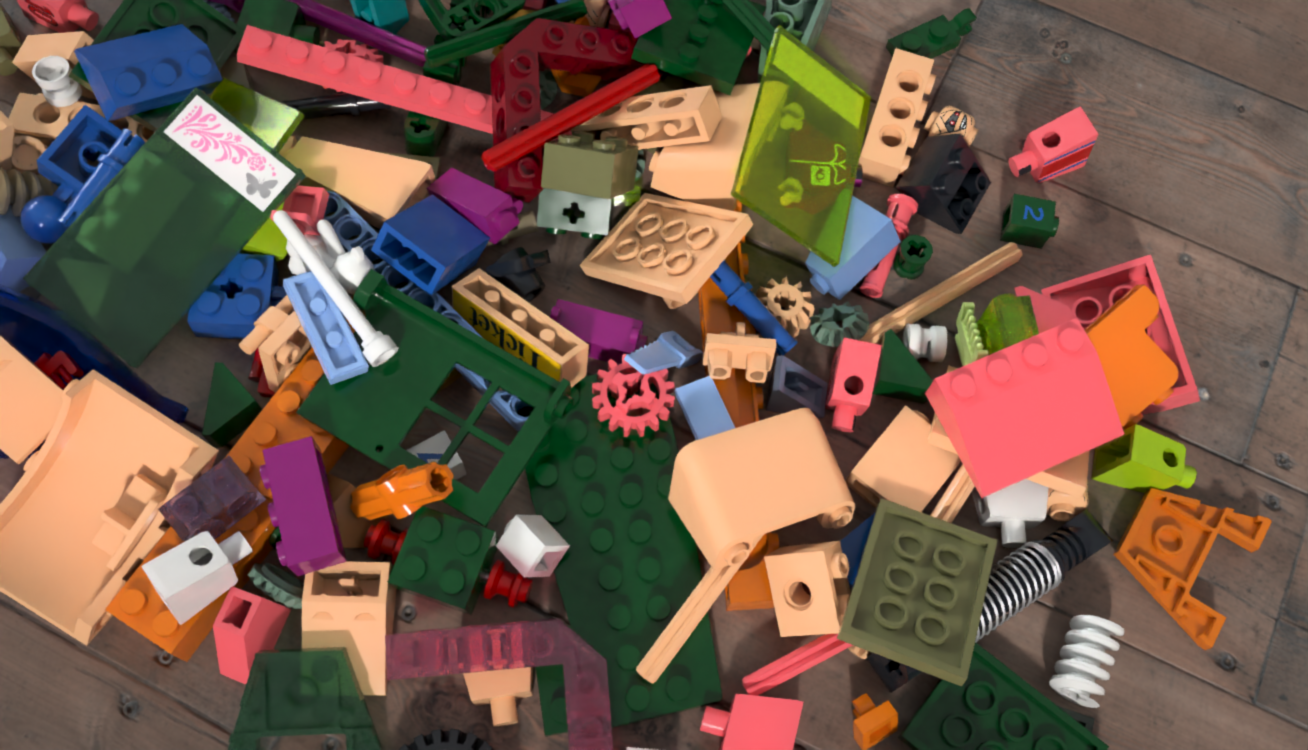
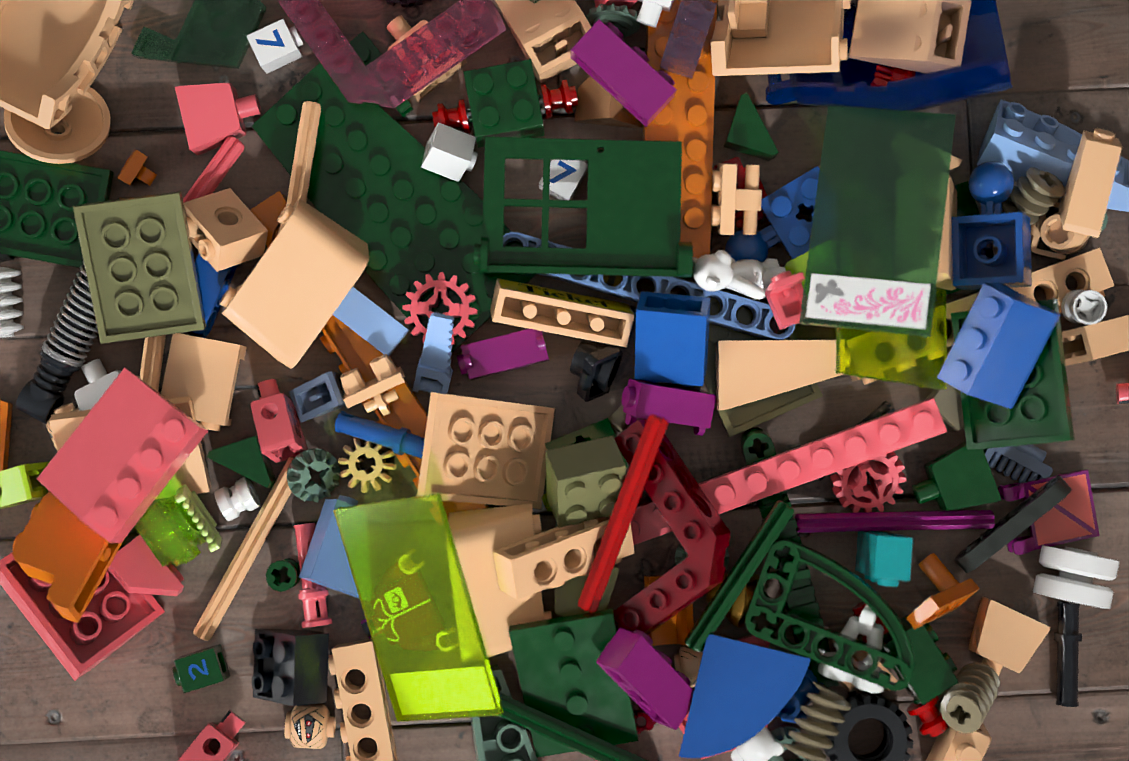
camera: 155 degrees right, 20 degrees up
blue pin [57,128,146,234] -> none
white piece [273,210,398,367] -> none
light blue tile [283,271,369,385] -> none
orange piece [350,462,454,520] -> none

